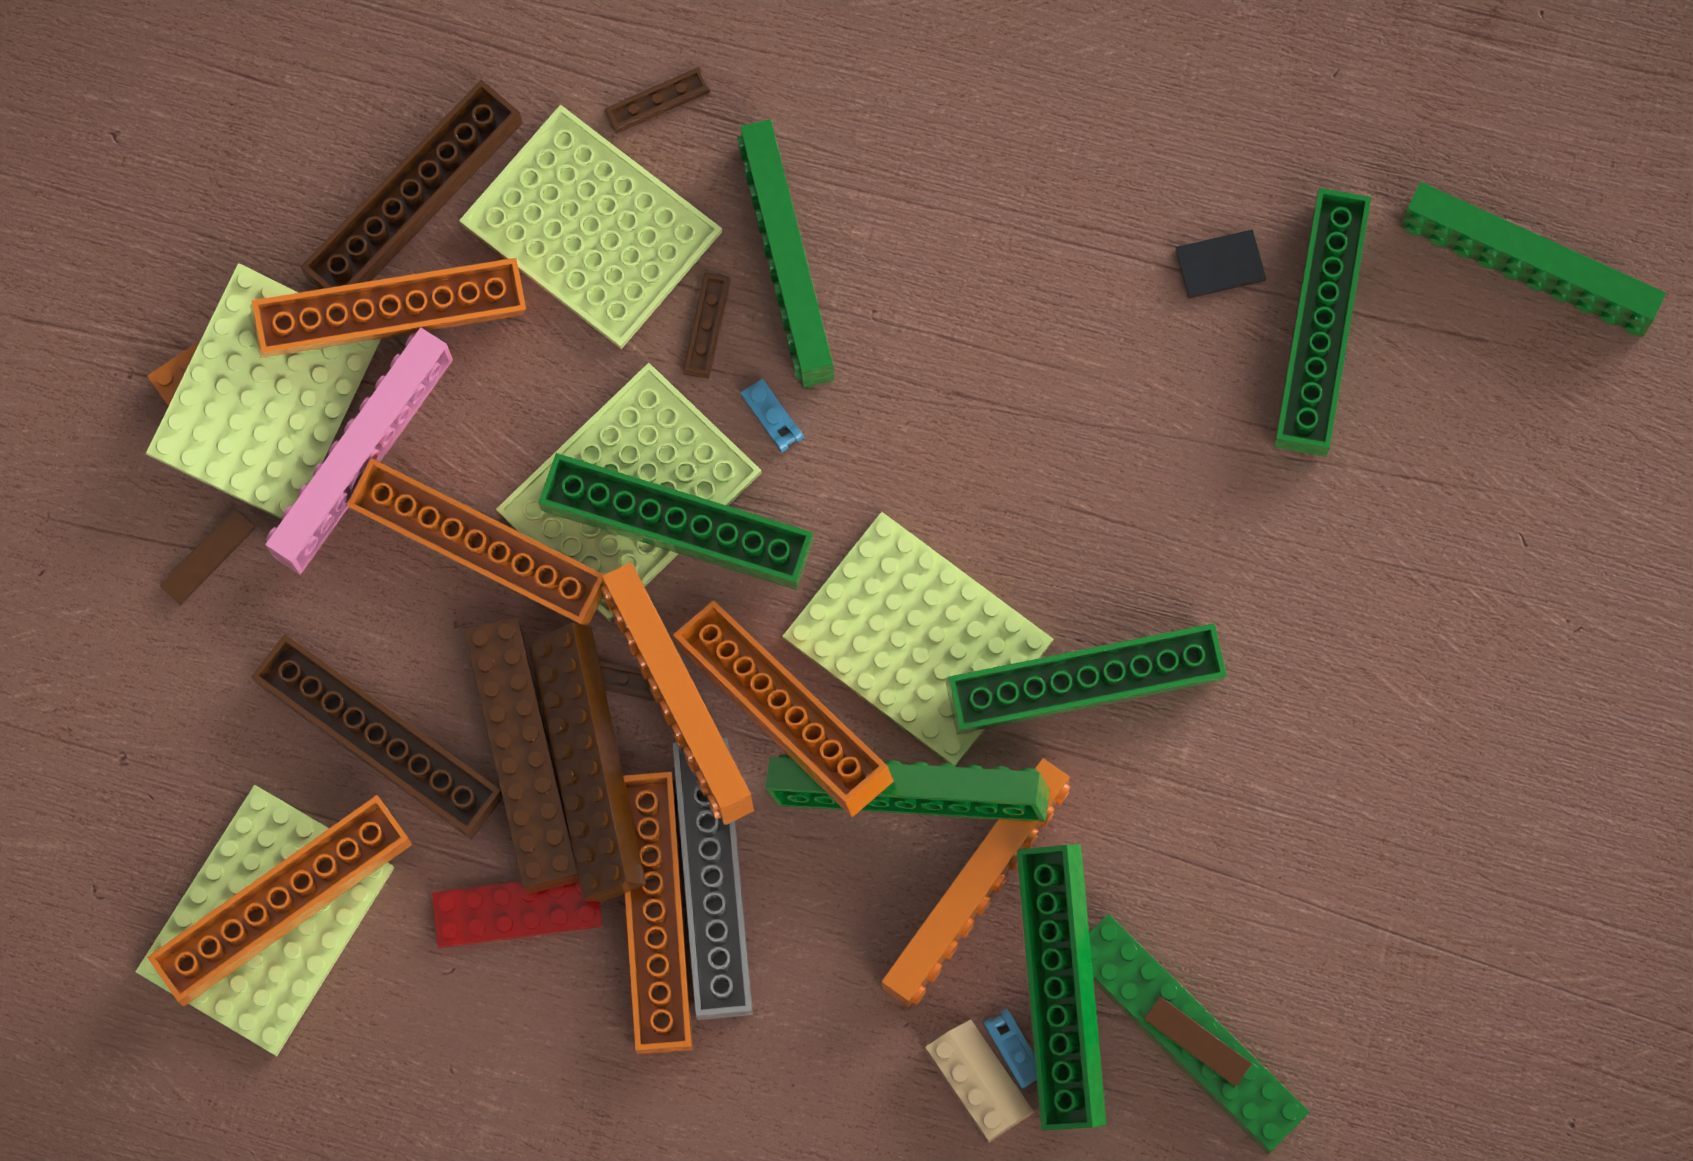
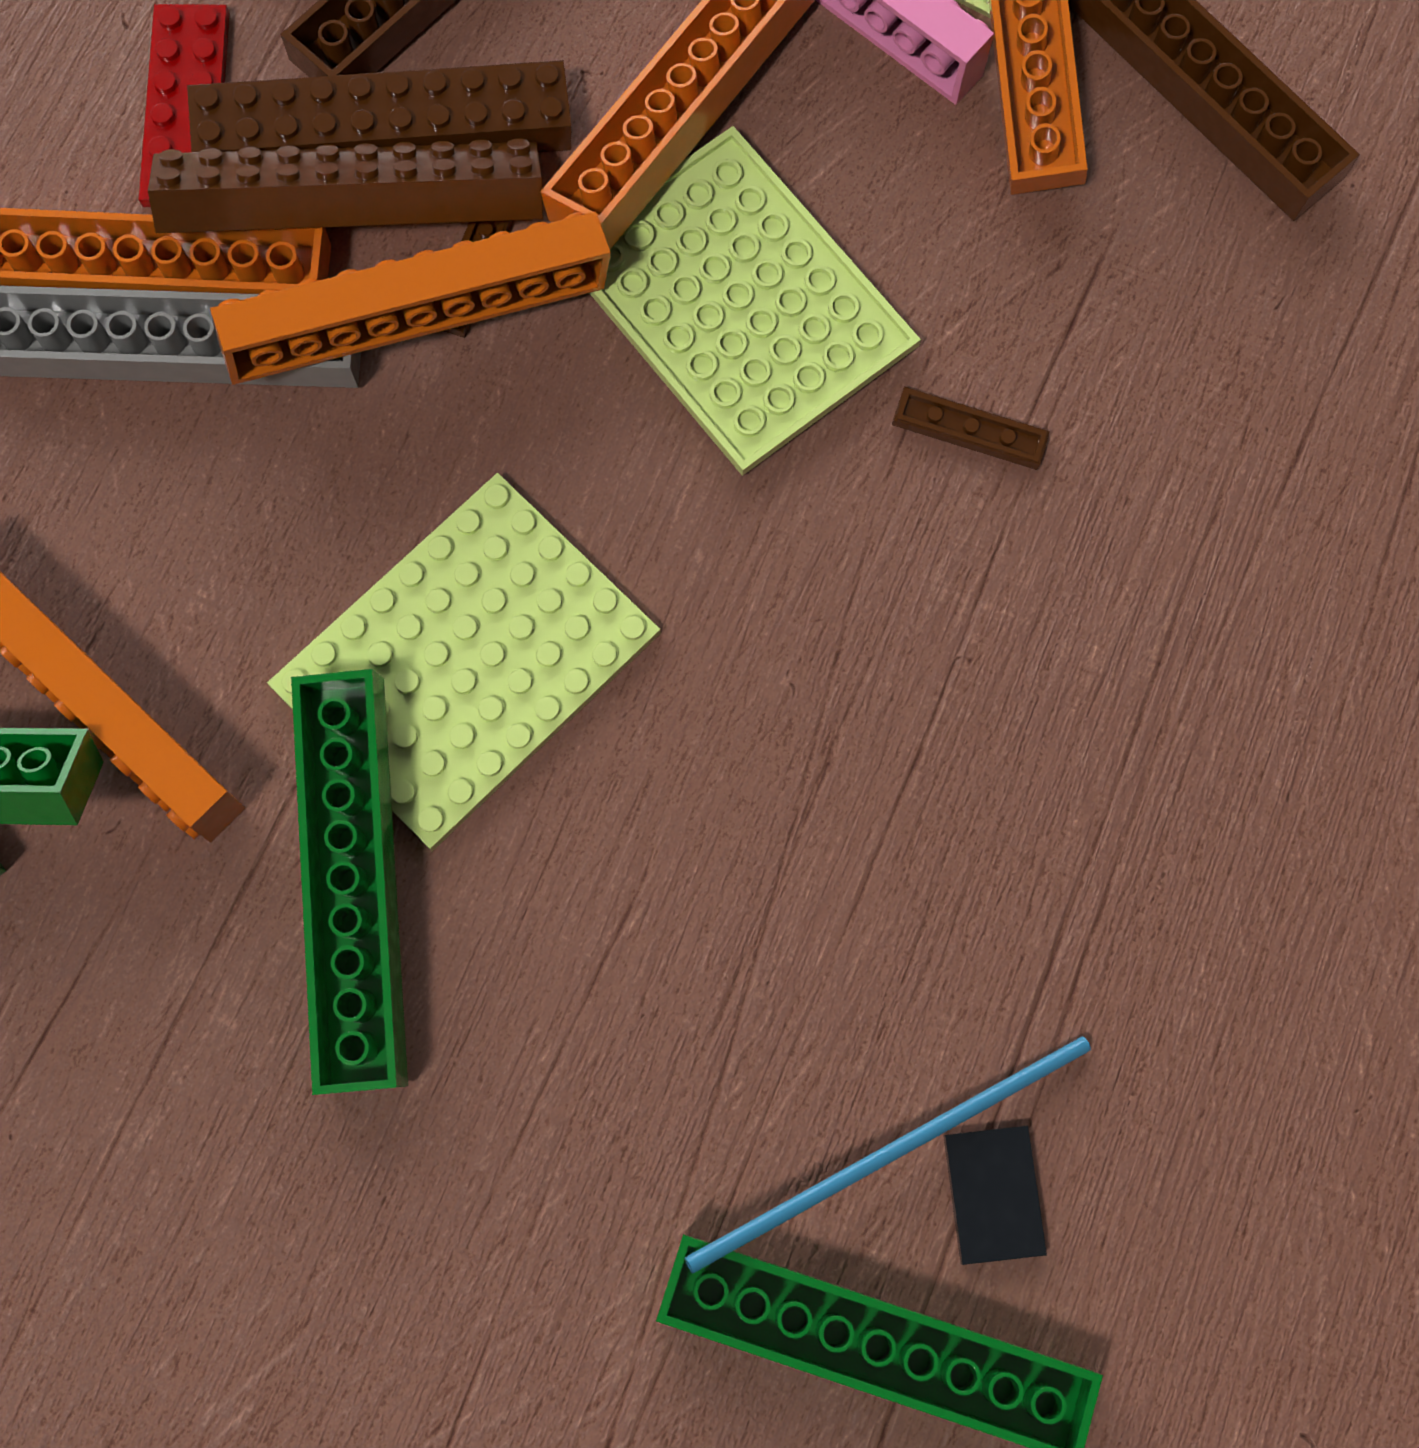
camera: 90 degrees right, 0 degrees up
yellowish green plate [459,105,722,349] -> none
green brick [538,453,814,590] -> none
reddish brown tile [605,67,711,134] -> none
orange brick [673,600,894,817] -> none
green brick [737,119,834,388] -> none
dark azure plate [741,378,804,453] -> none
green brick [765,754,1050,822] -> none
none -> dark azure piece [685,1036,1091,1274]

